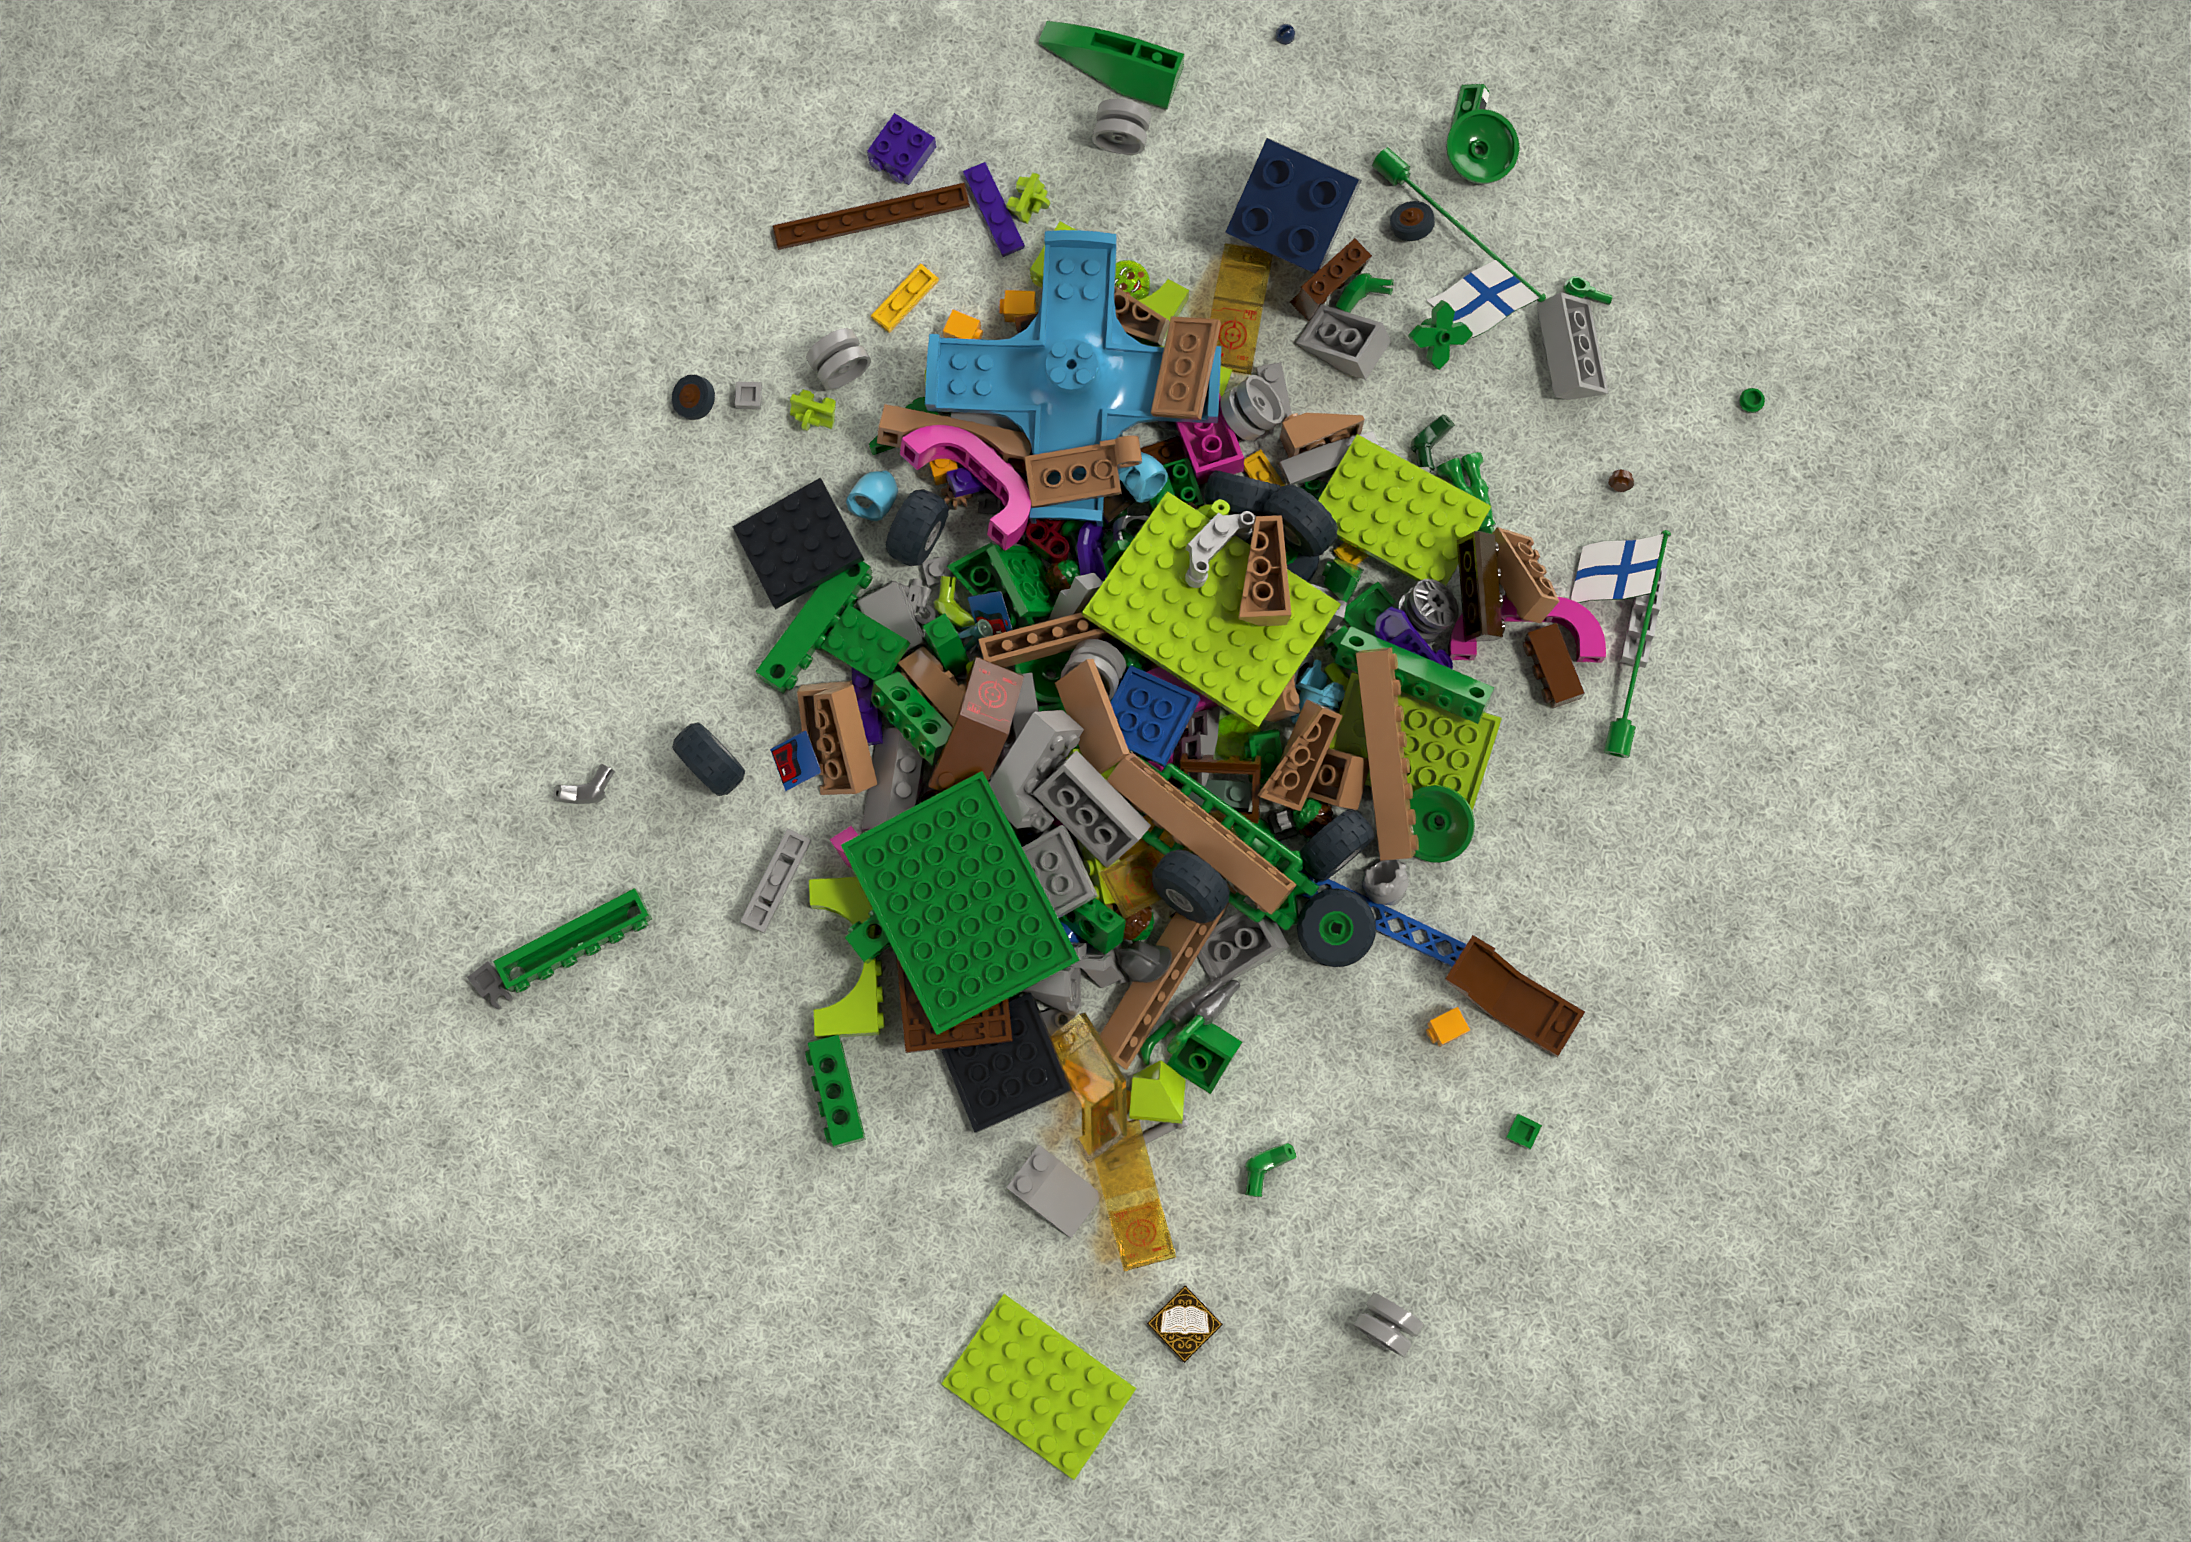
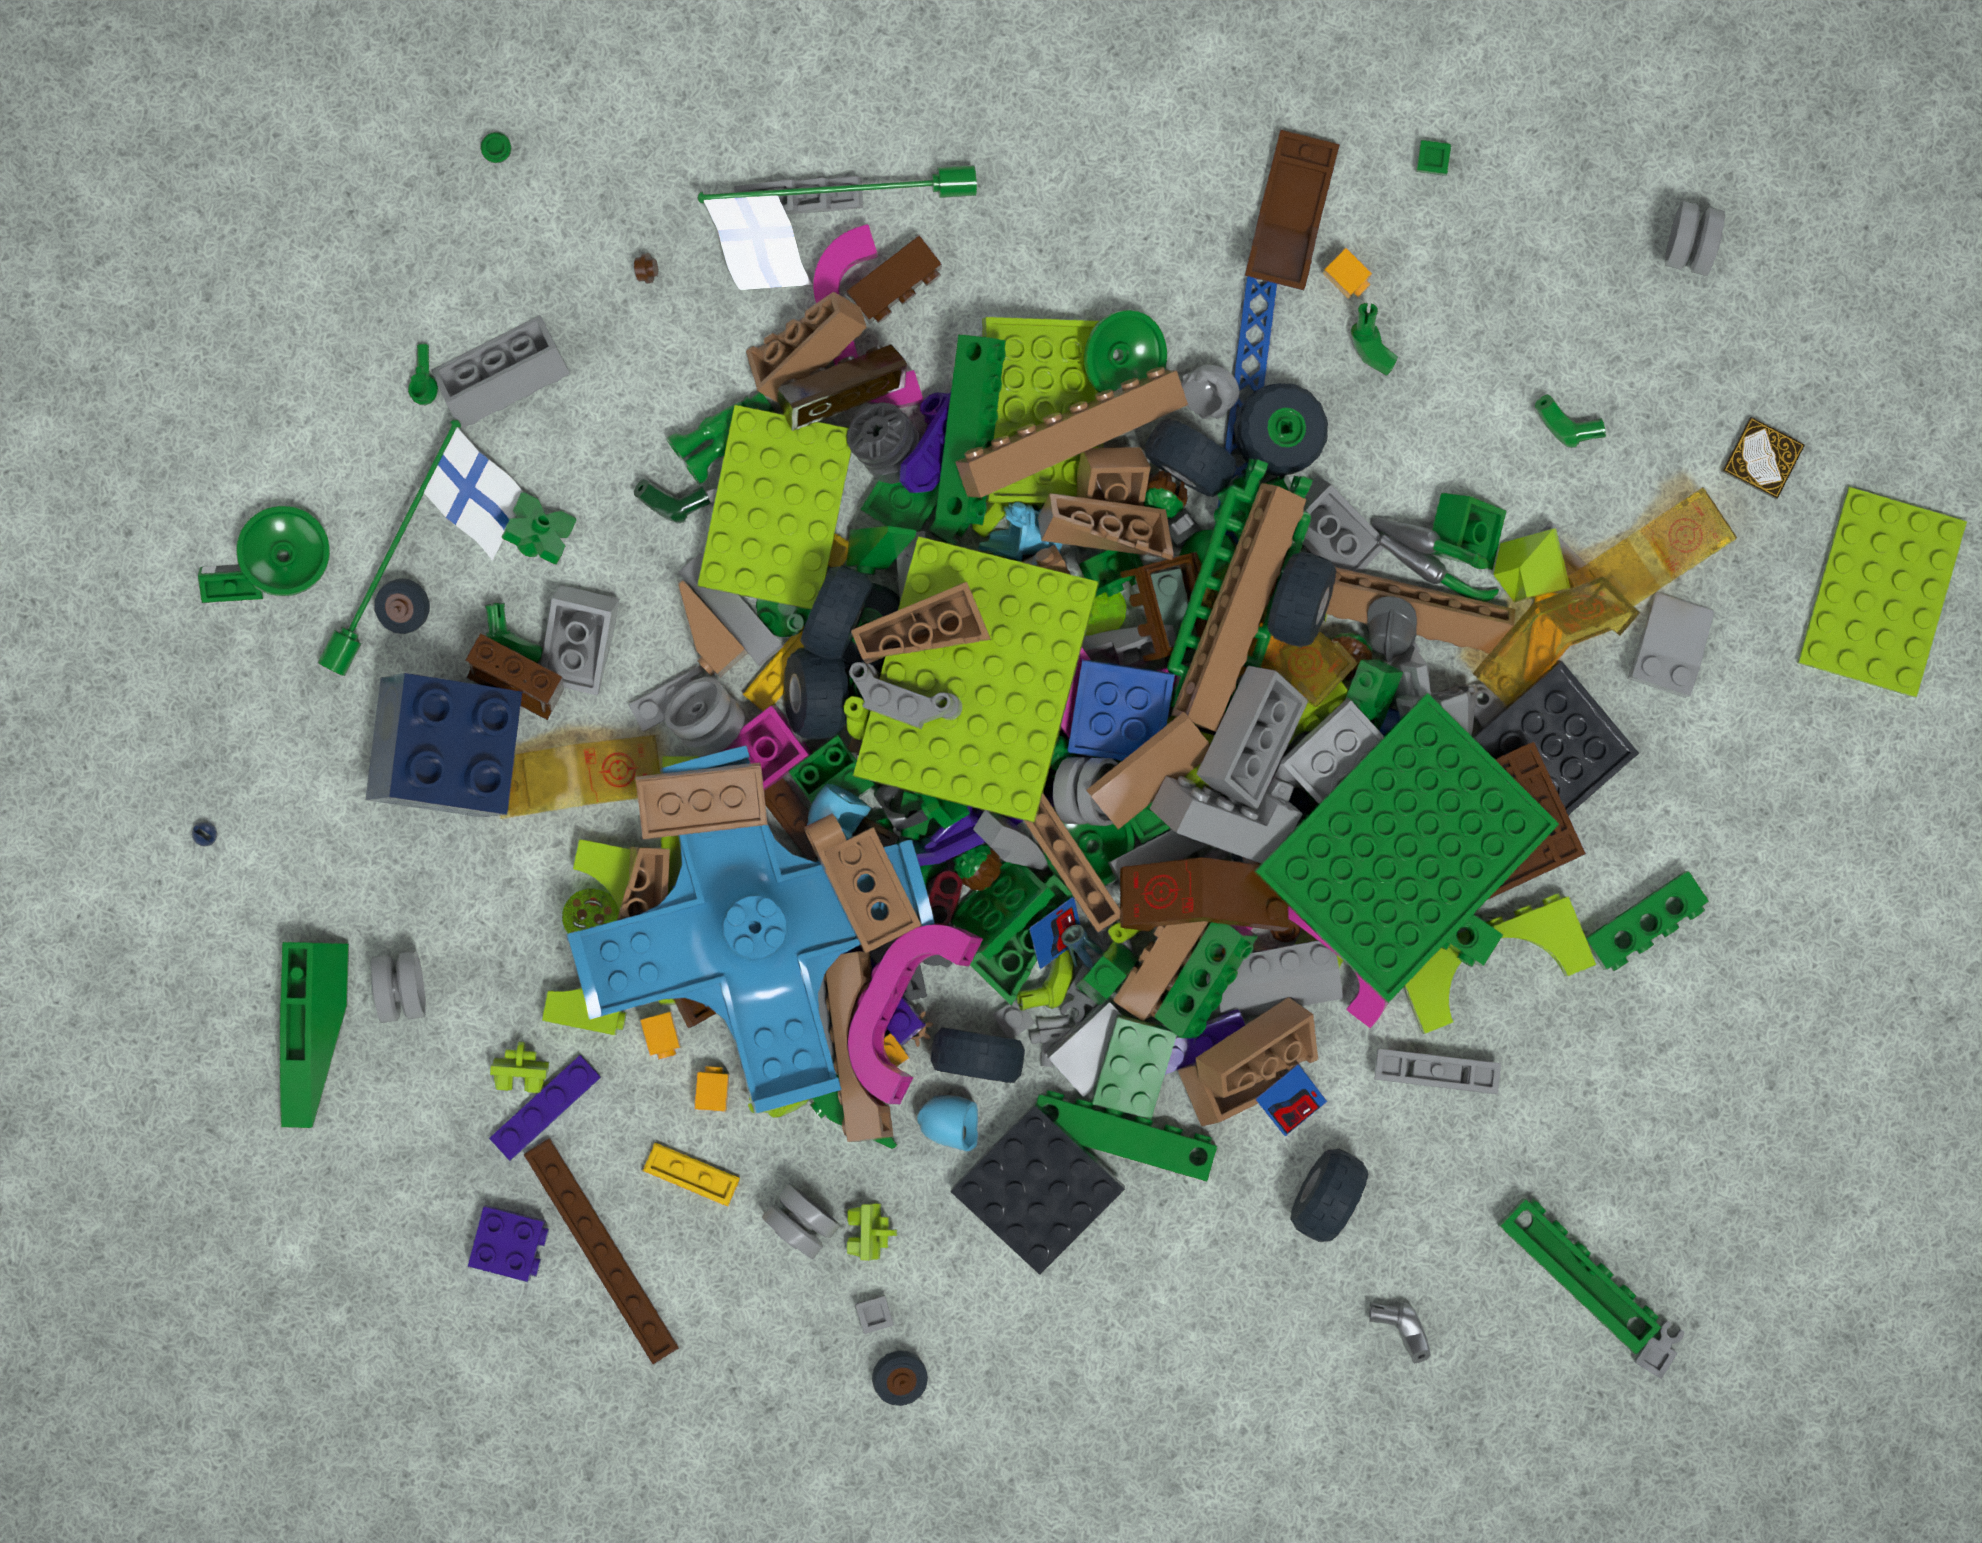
camera: 115 degrees left, 10 degrees up
none -> green arm [1351,303,1398,376]

